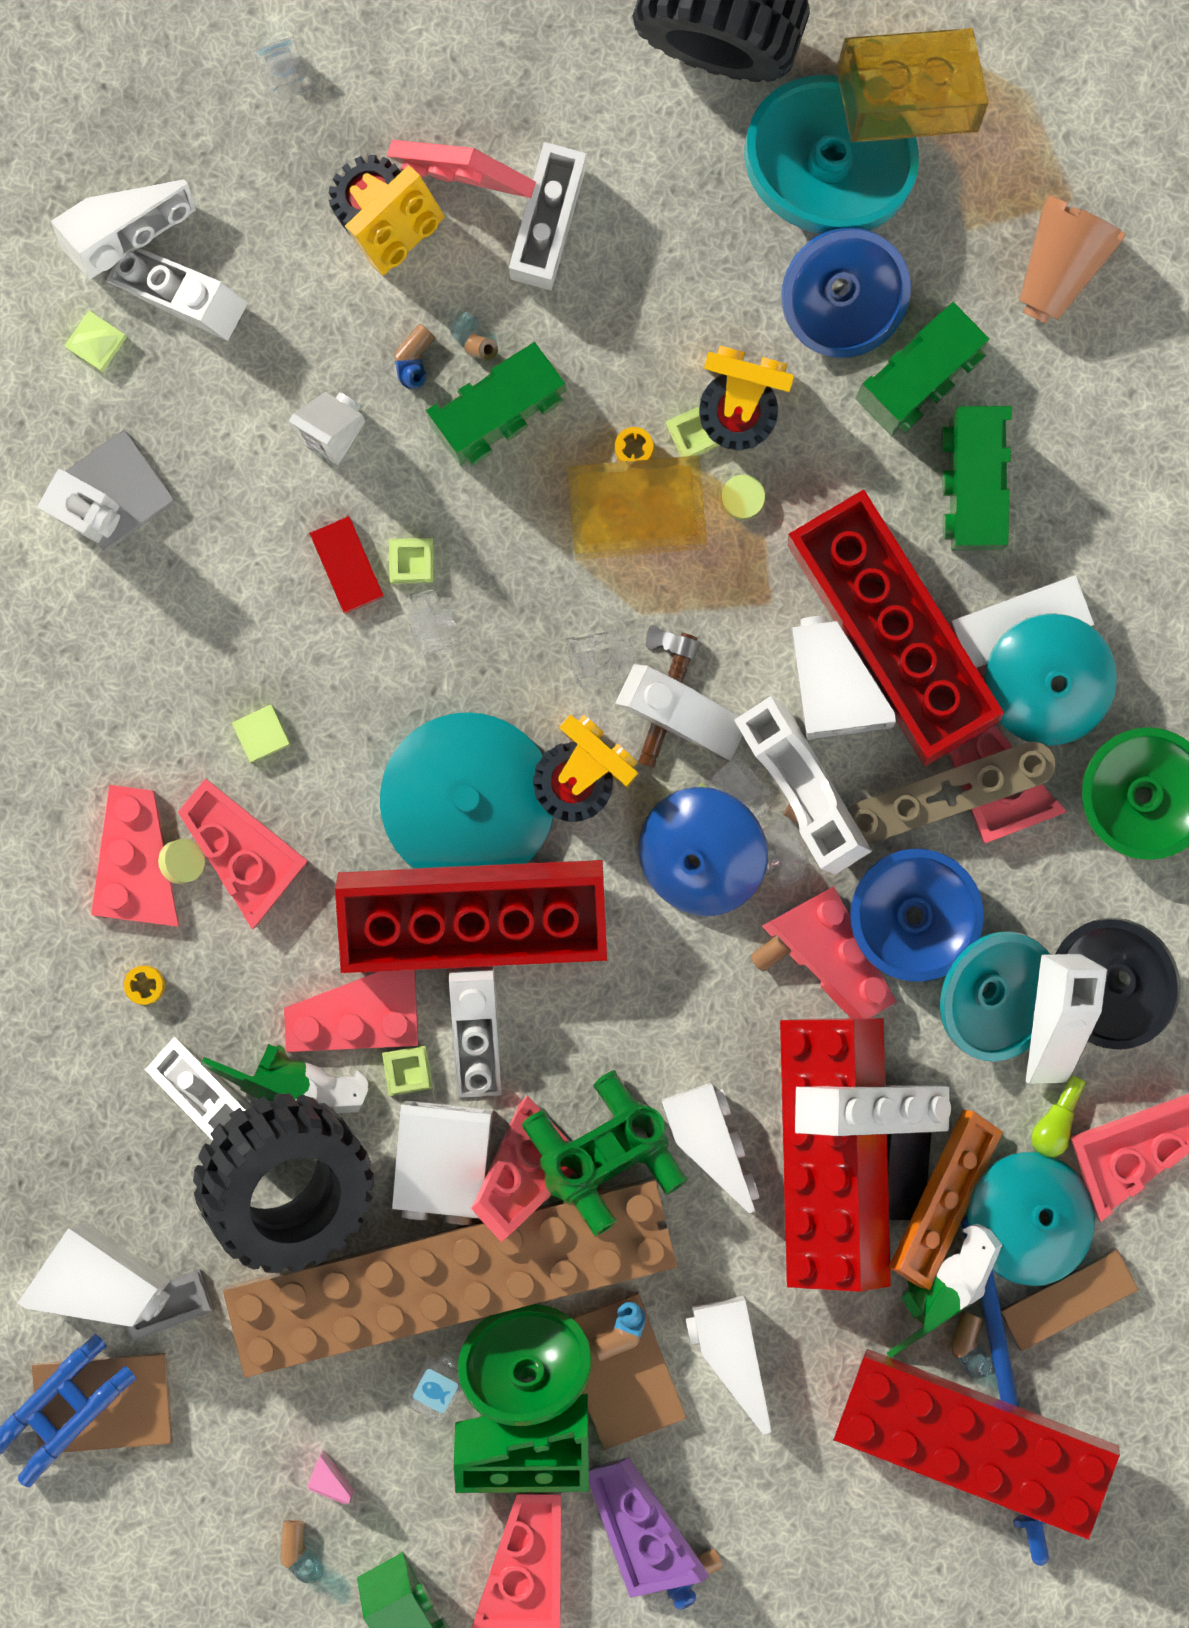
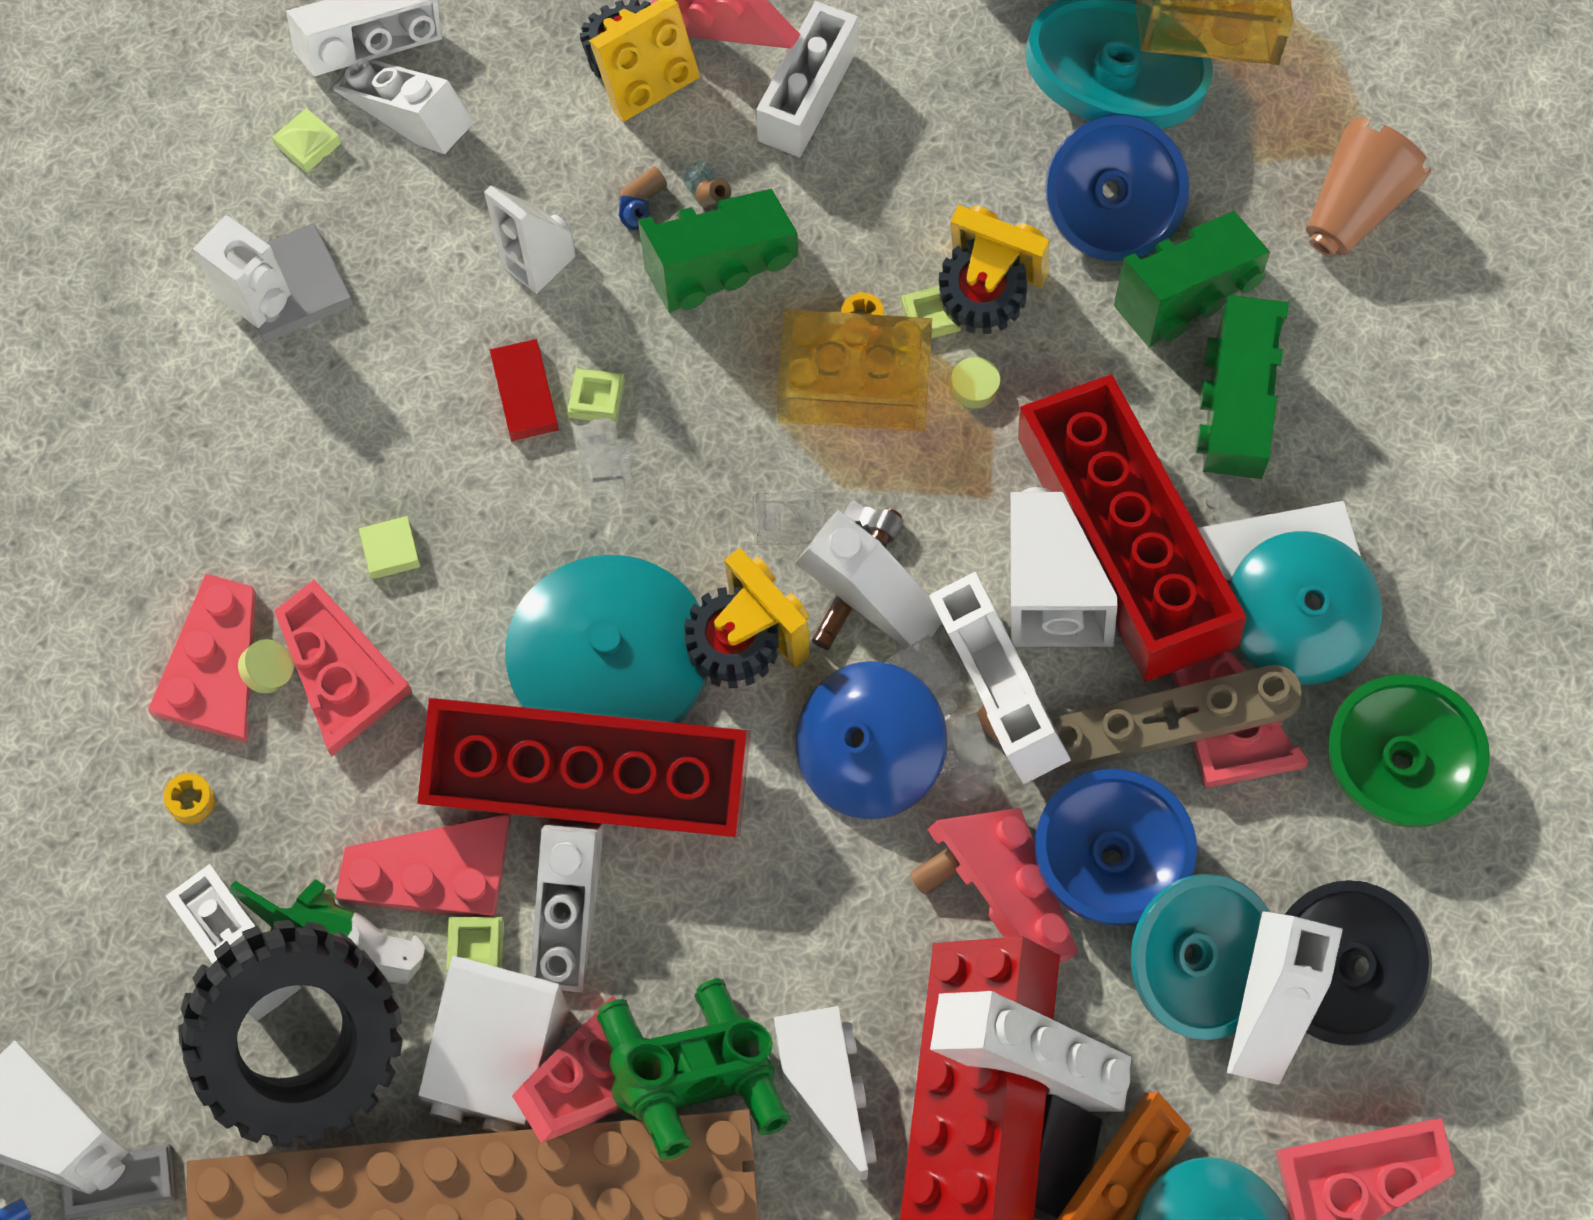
camera: 10 degrees right, 20 degrees down
lime piece [1030,1075,1086,1158] -> none

